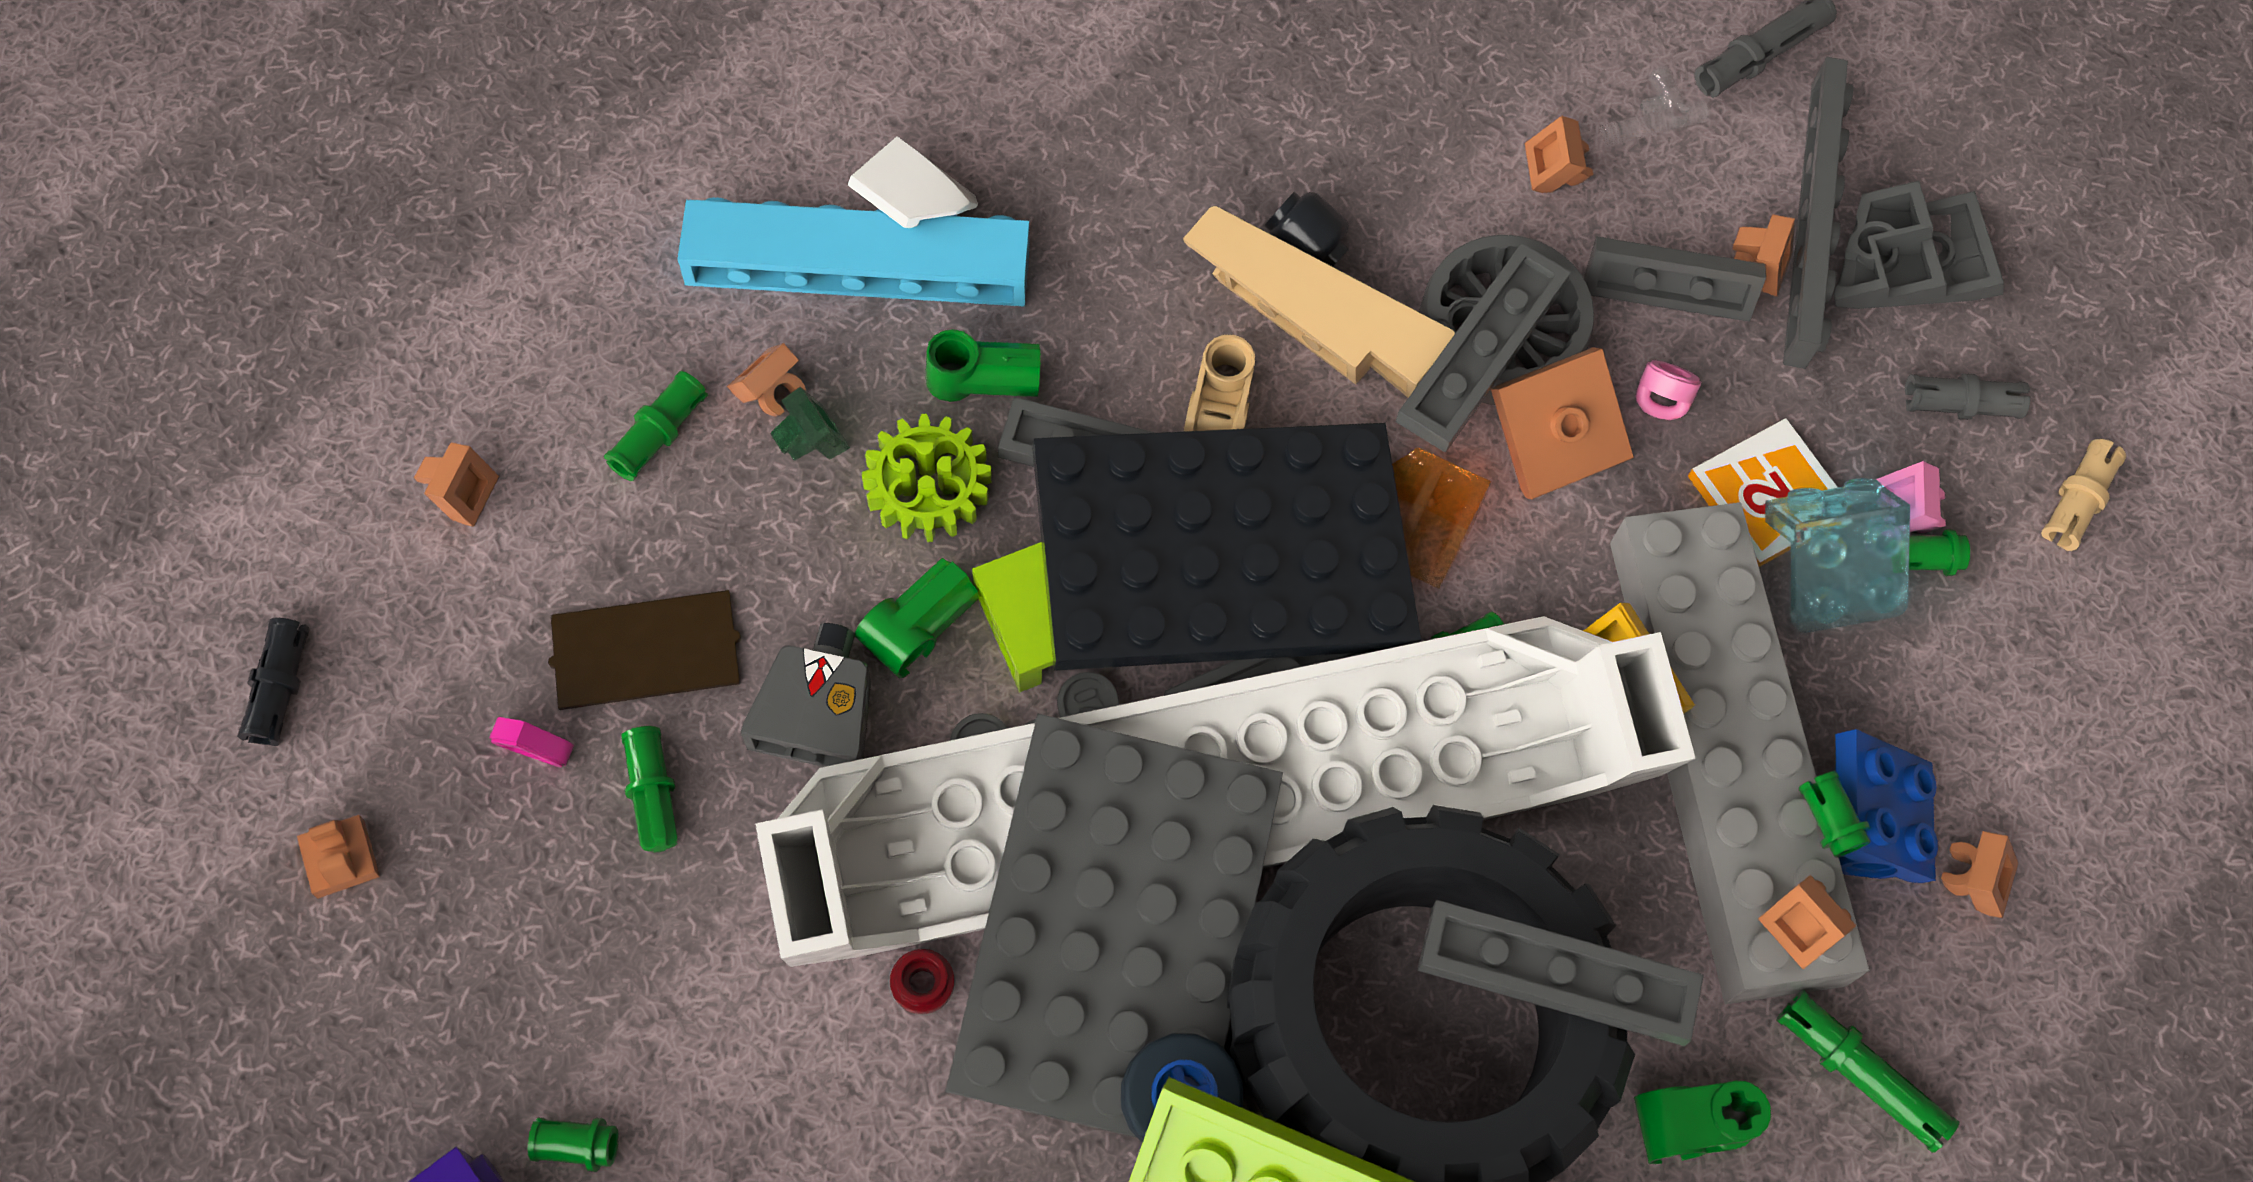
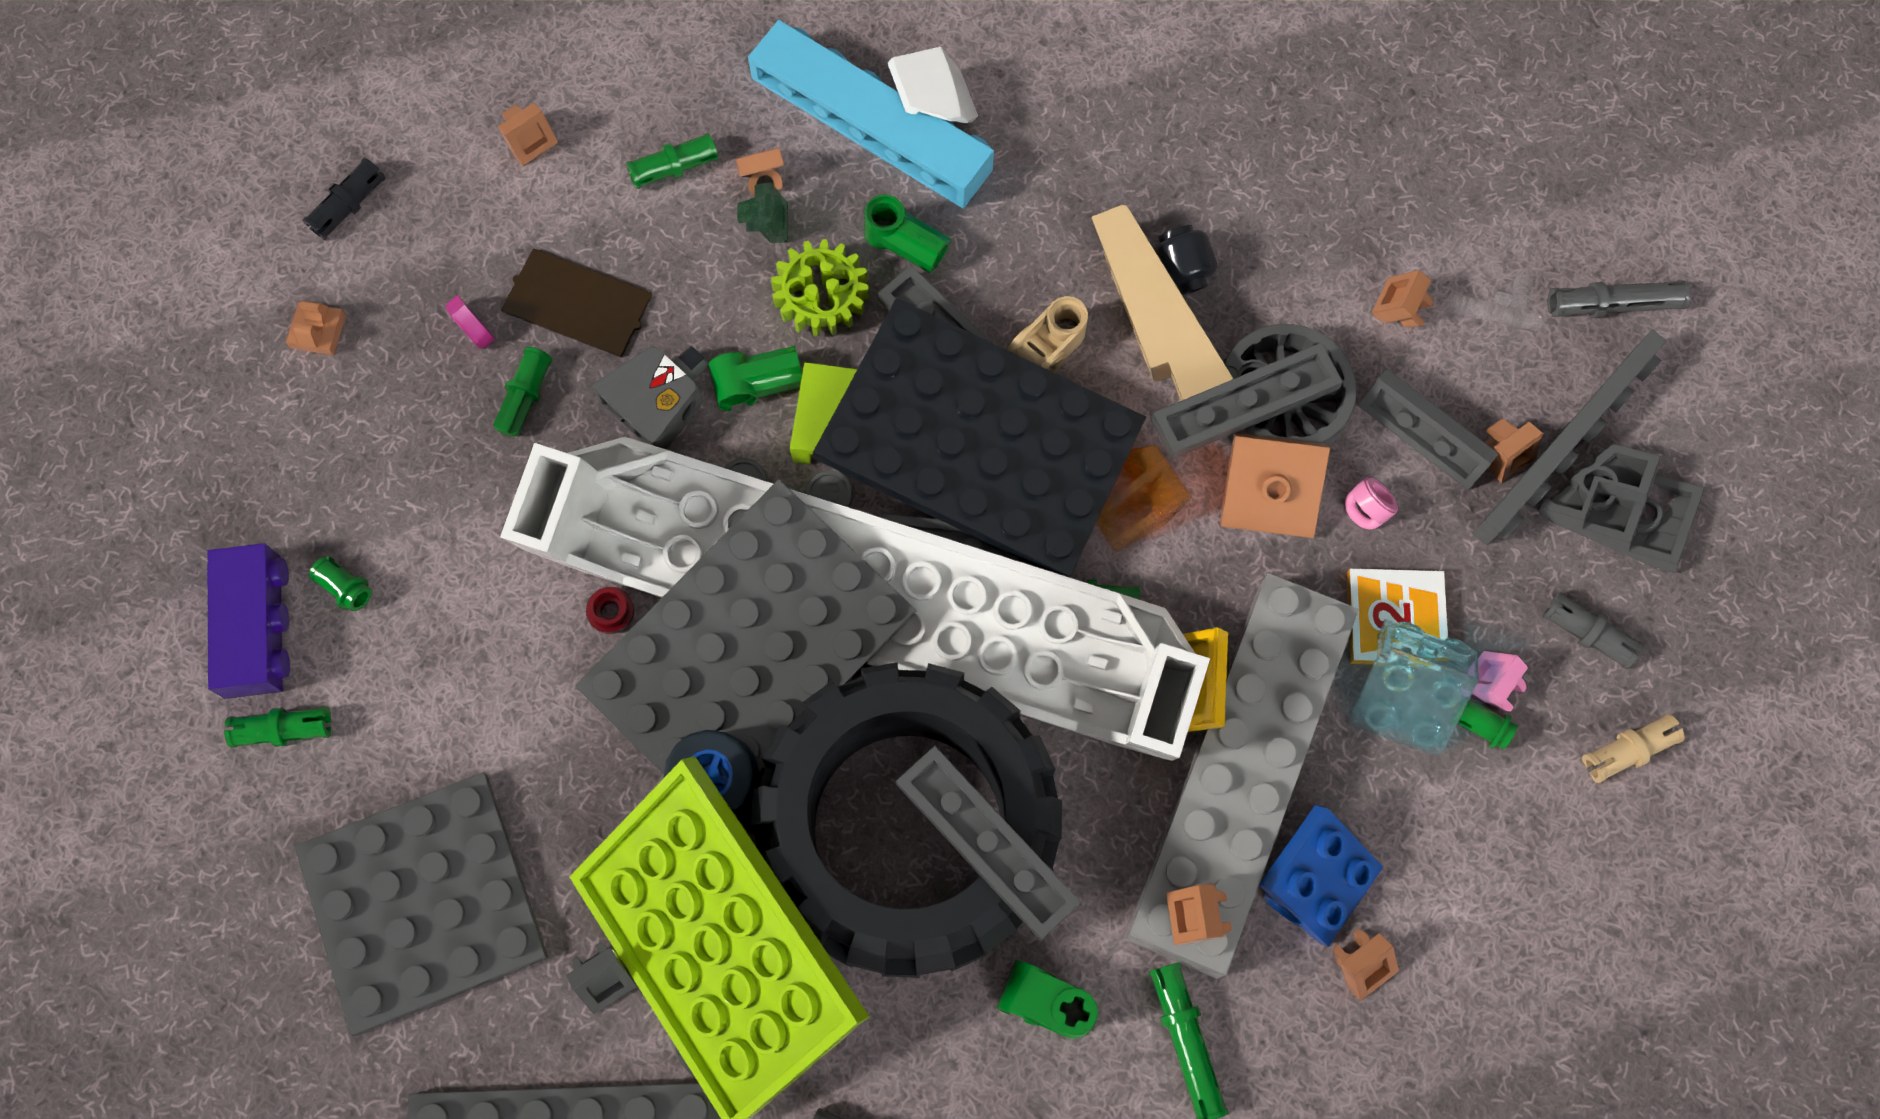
camera: 35 degrees right, 5 degrees up
green pin [1798,771,1871,858] -> none

